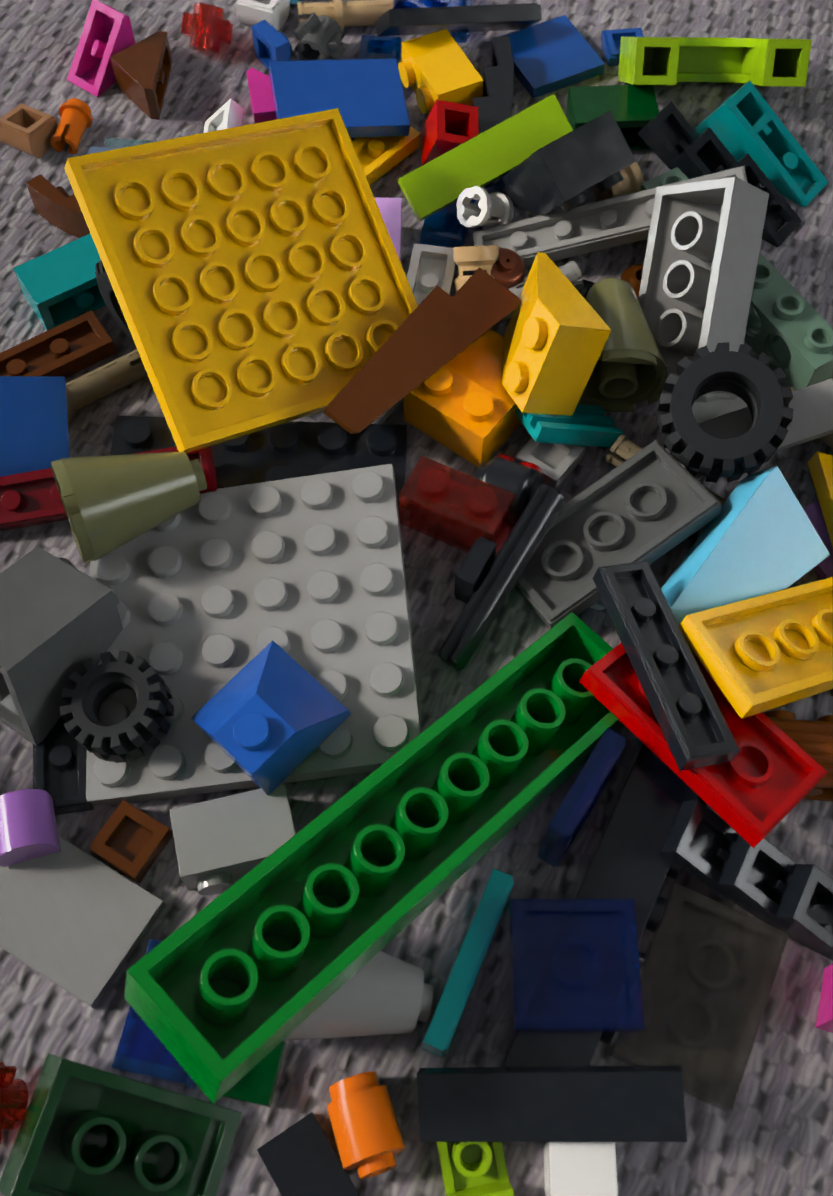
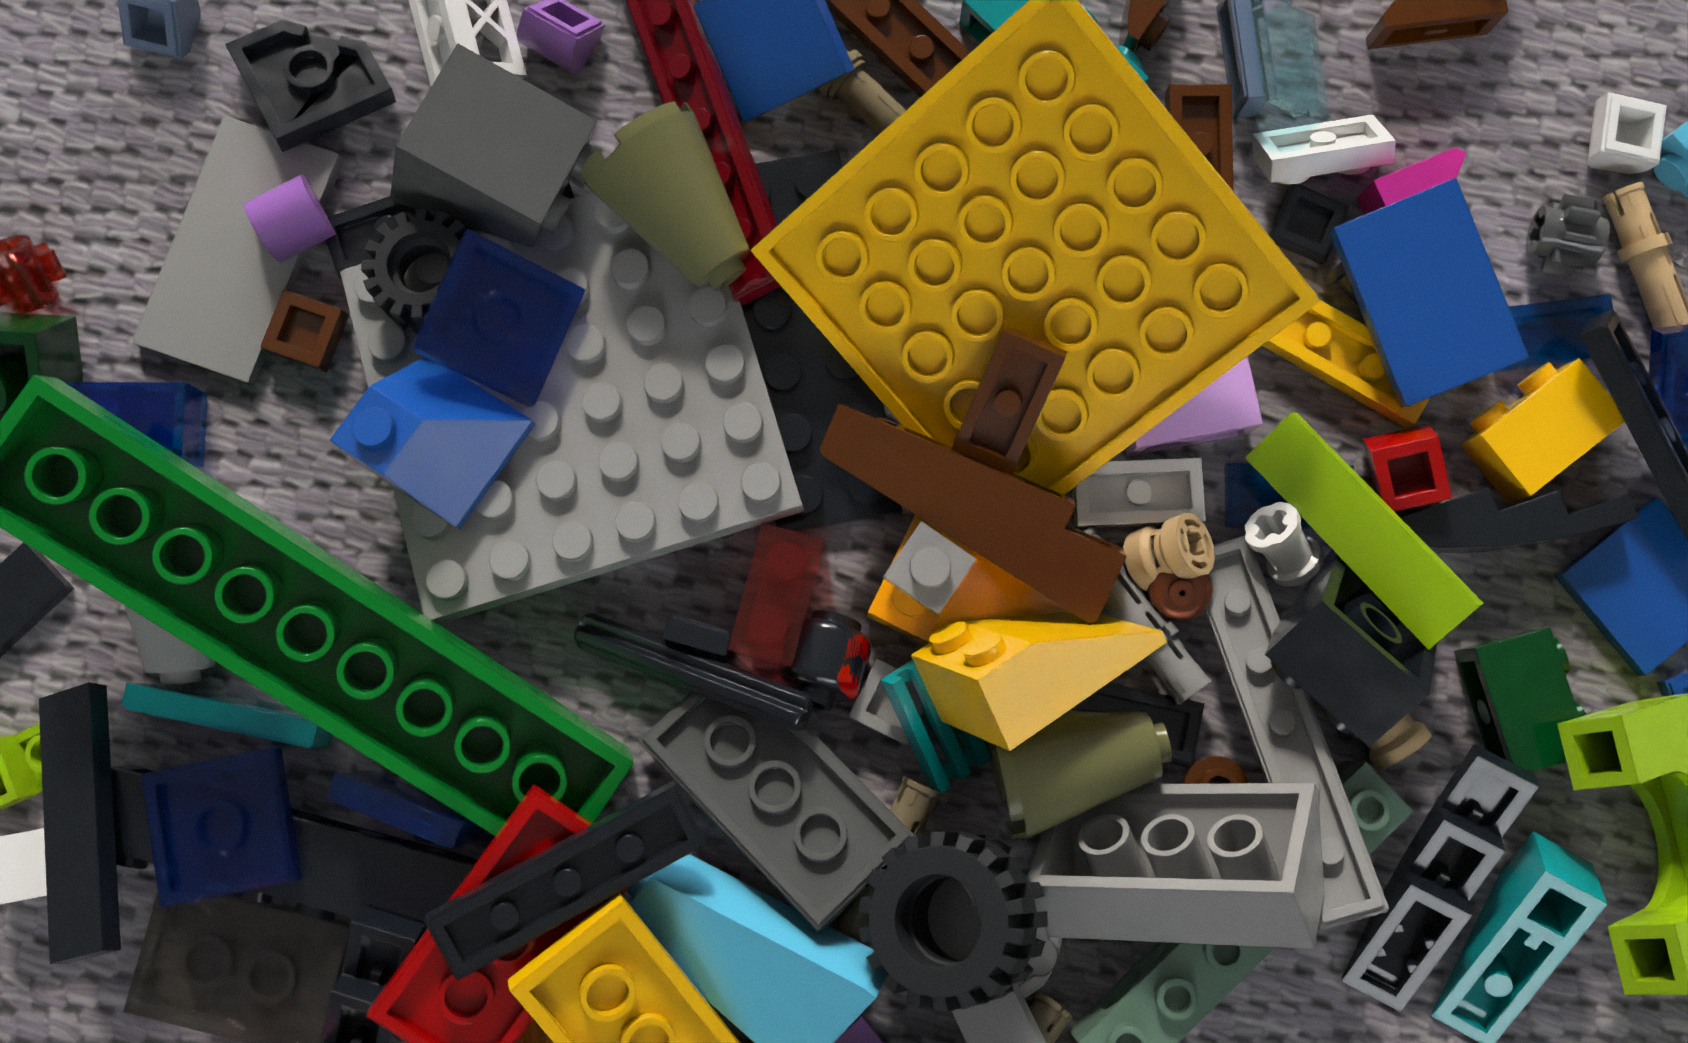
camera: 80 degrees right, 20 degrees up
light grey brick [169,783,296,895] -> none
clear red gear [181,3,233,53] -> none
blue plate [251,19,292,70] -> none
orange brick [327,1071,405,1180] -> none
none -> clear blue tile [409,229,586,407]
none -> light grey plate [883,521,977,616]
none -> reddish brown plate [951,325,1067,475]

